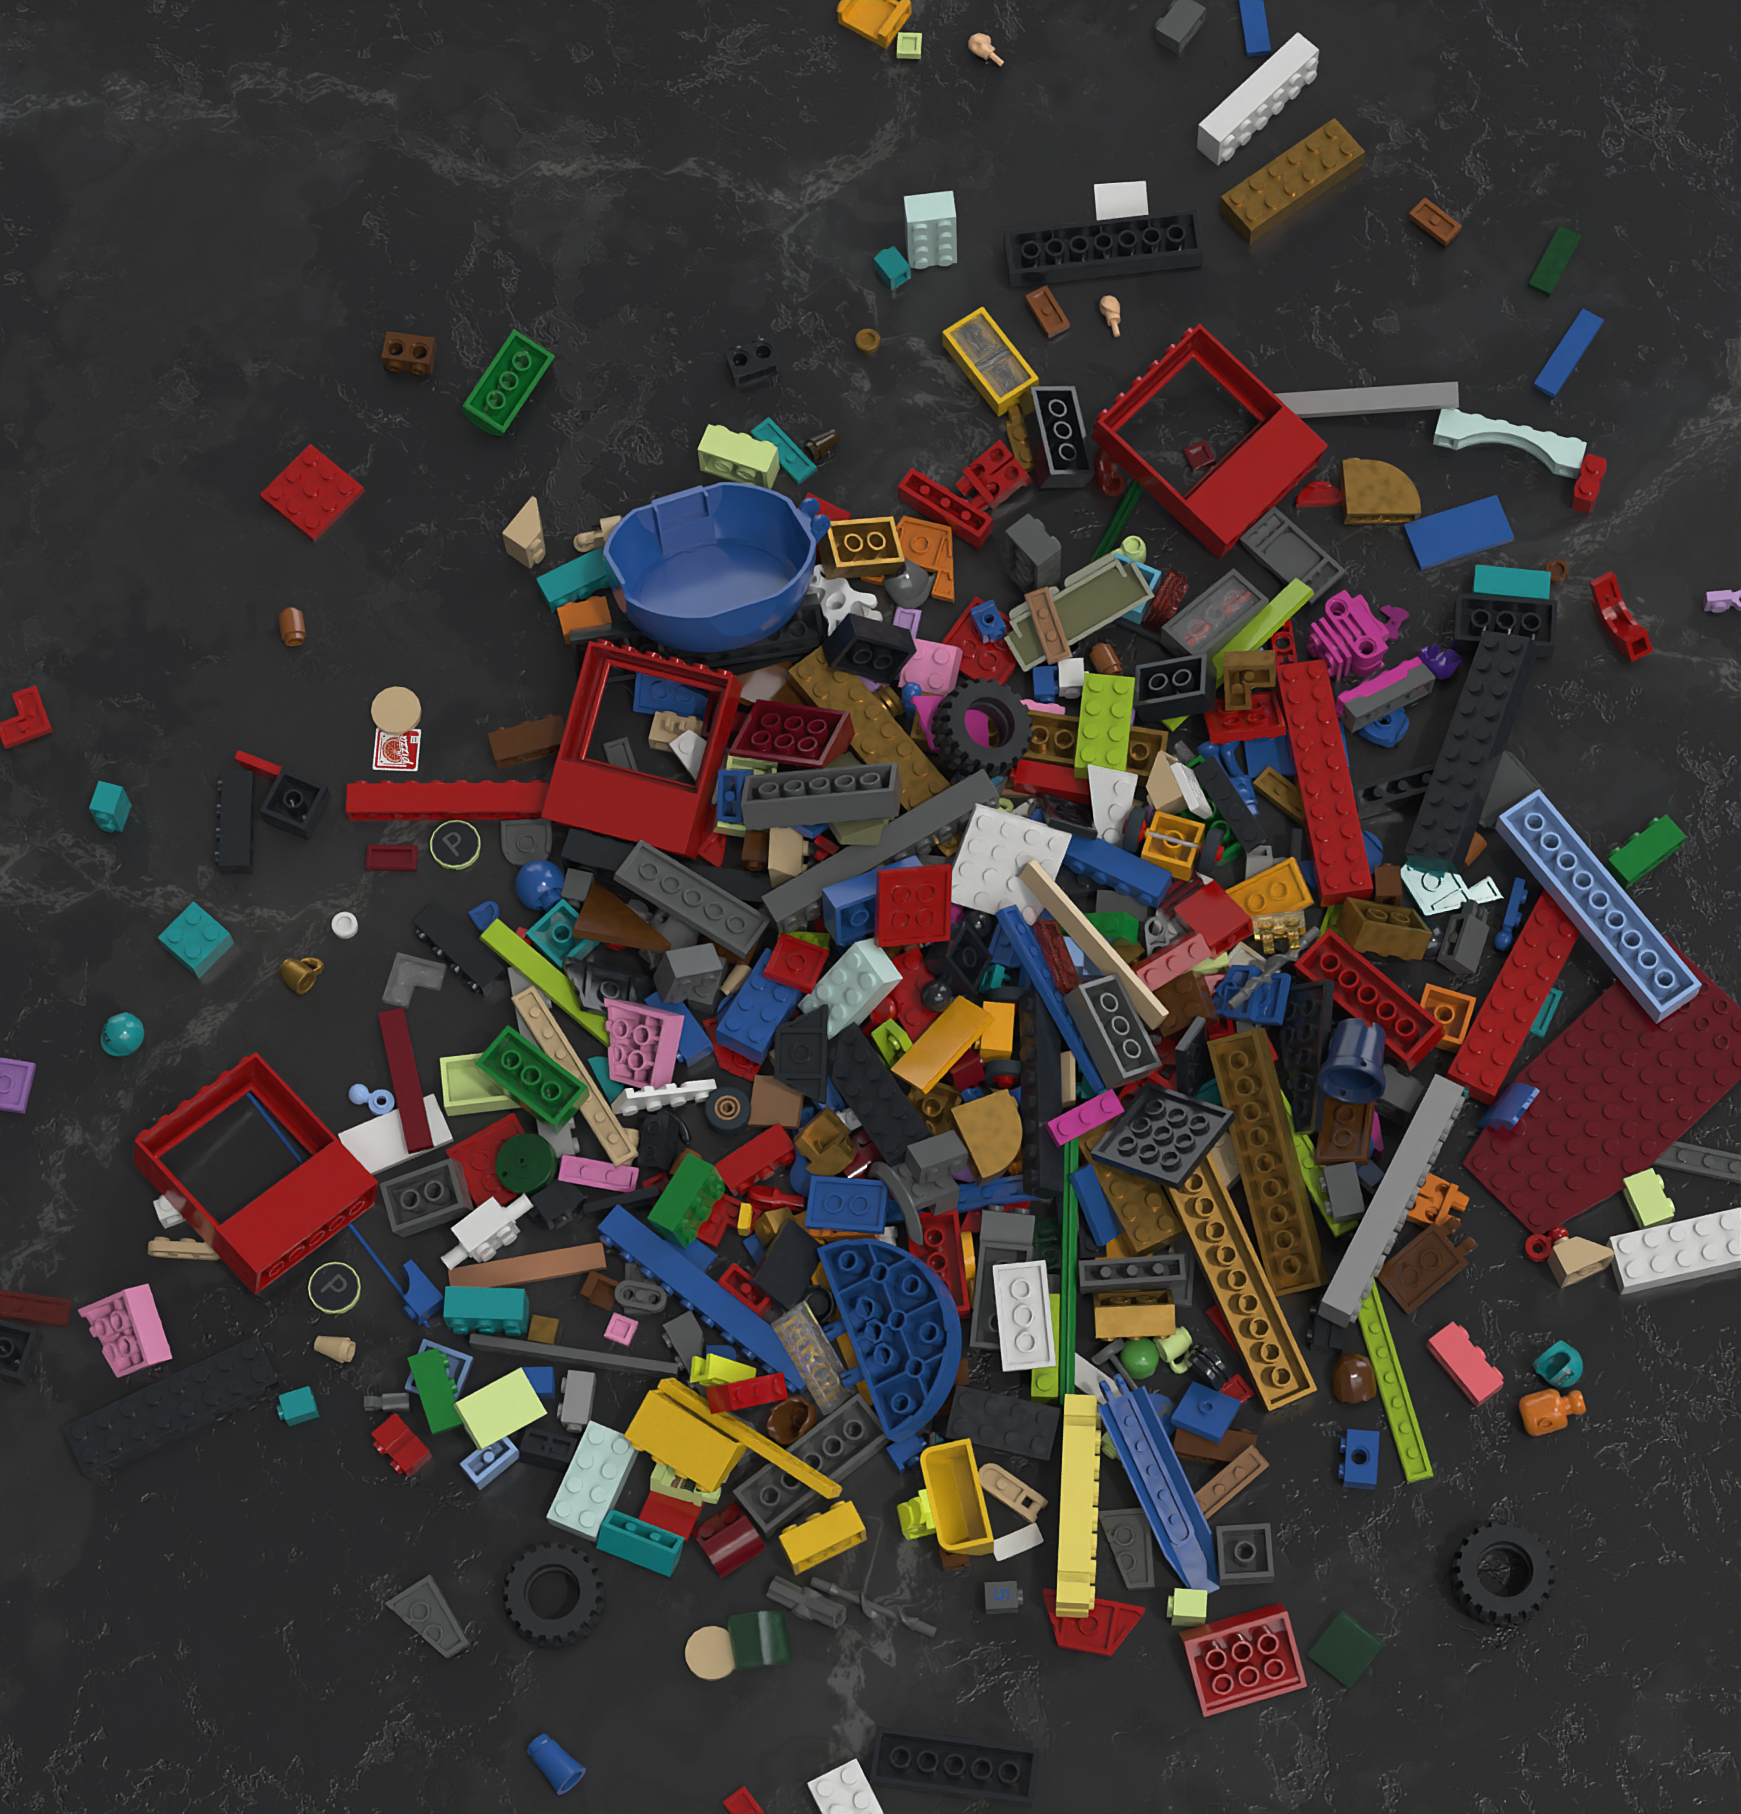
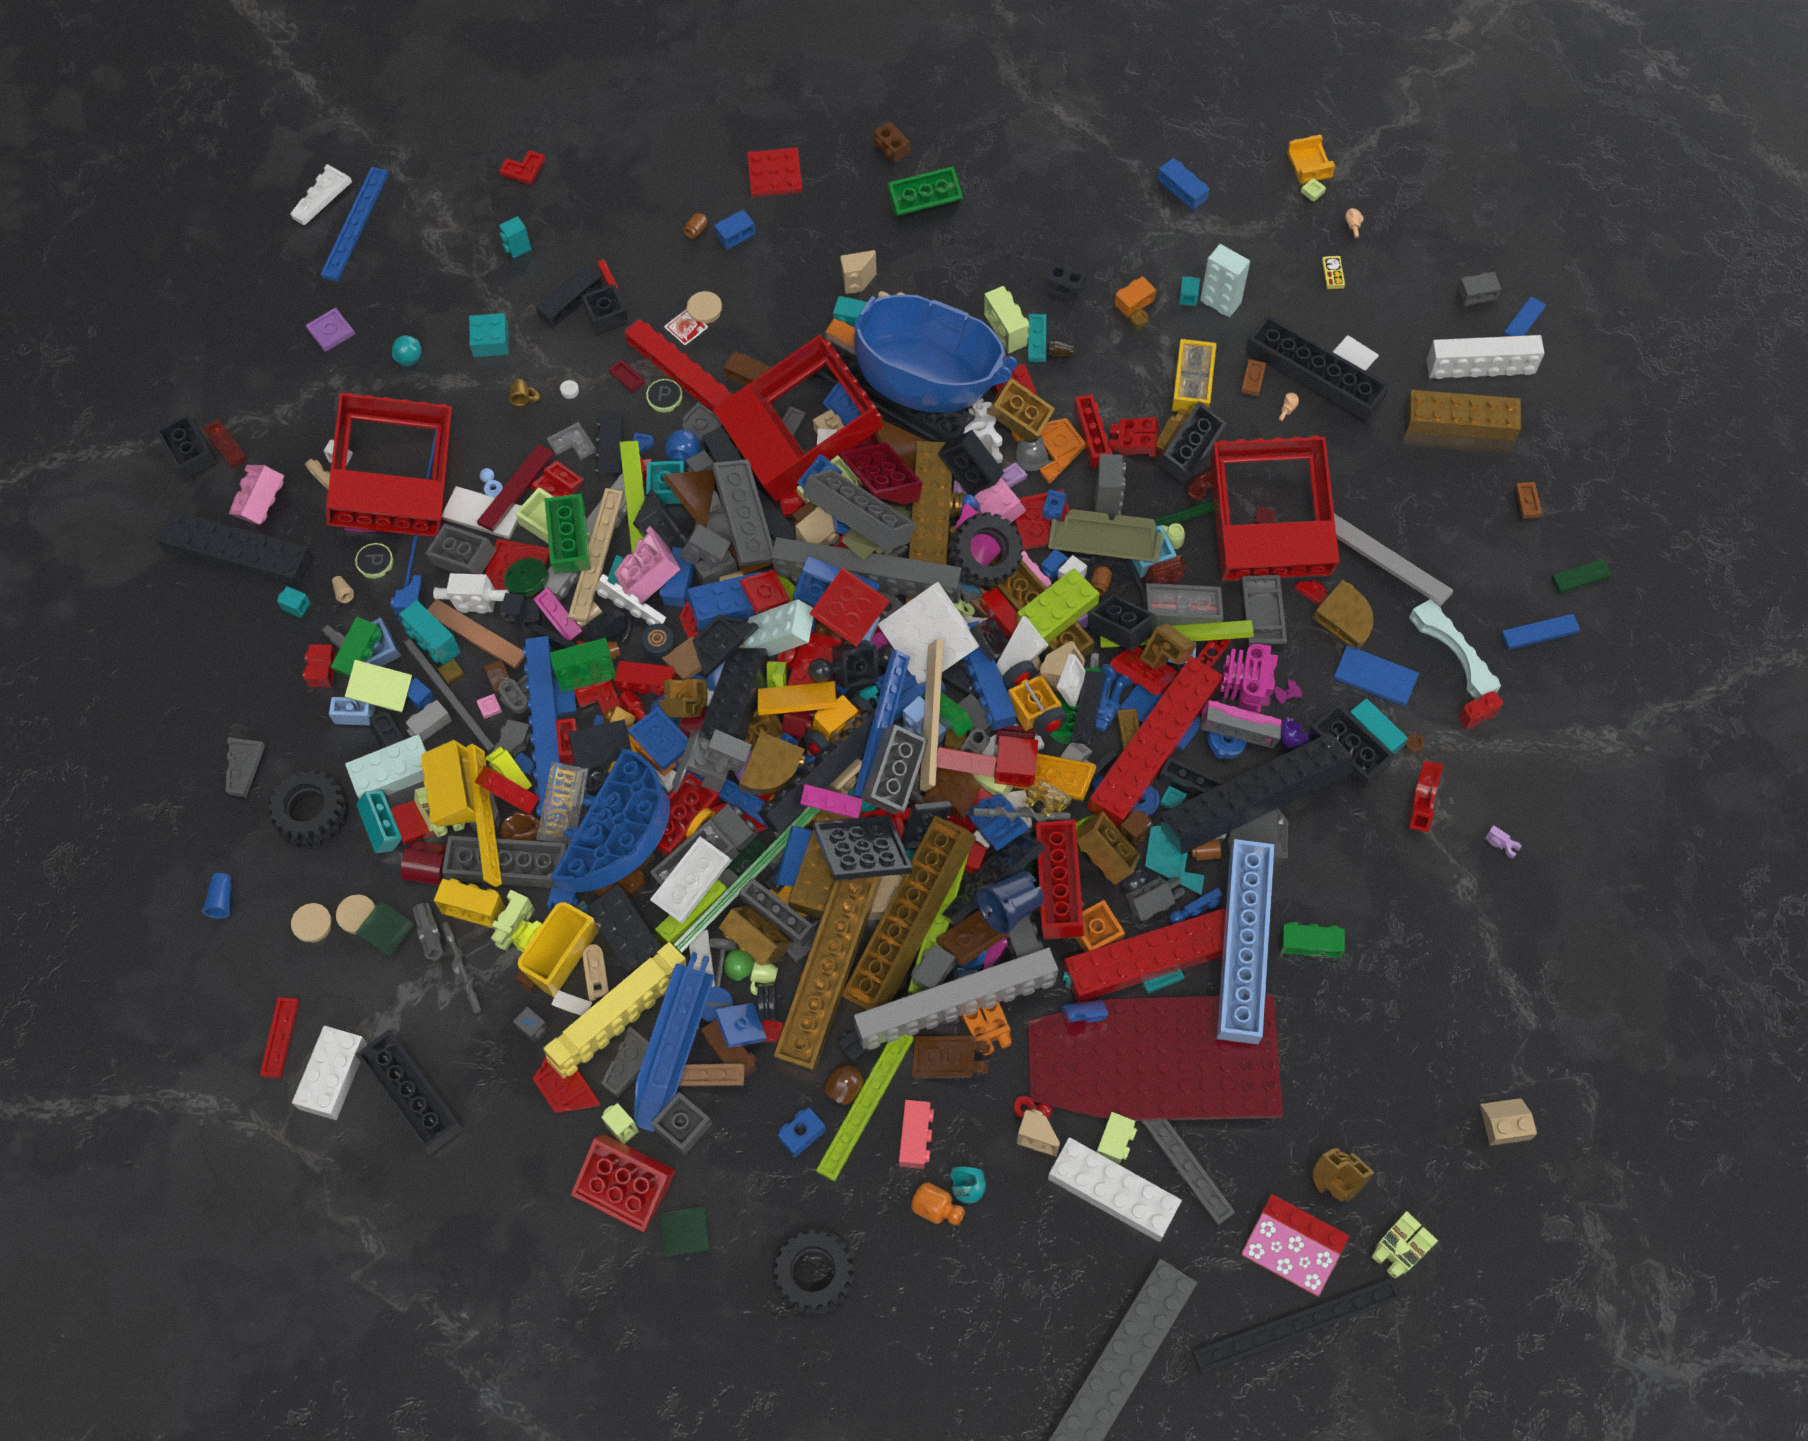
camera: 40 degrees right, 5 degrees down
yellow tile [737,1203,753,1236] -> none
medium nougat tile [1024,586,1073,665] -> none
clear red plate [1032,920,1082,993] -> none
none -> tan tile [291,903,332,943]
none -> yellowish green hips [491,890,535,951]
none -> red slope [531,461,584,497]
none -> blue brick [714,209,756,250]
none -> orange brick [1115,276,1156,318]
none -> blue brick [1157,158,1210,210]
none -> teal plate [1160,786,1187,809]
none -> tile [1322,256,1345,289]

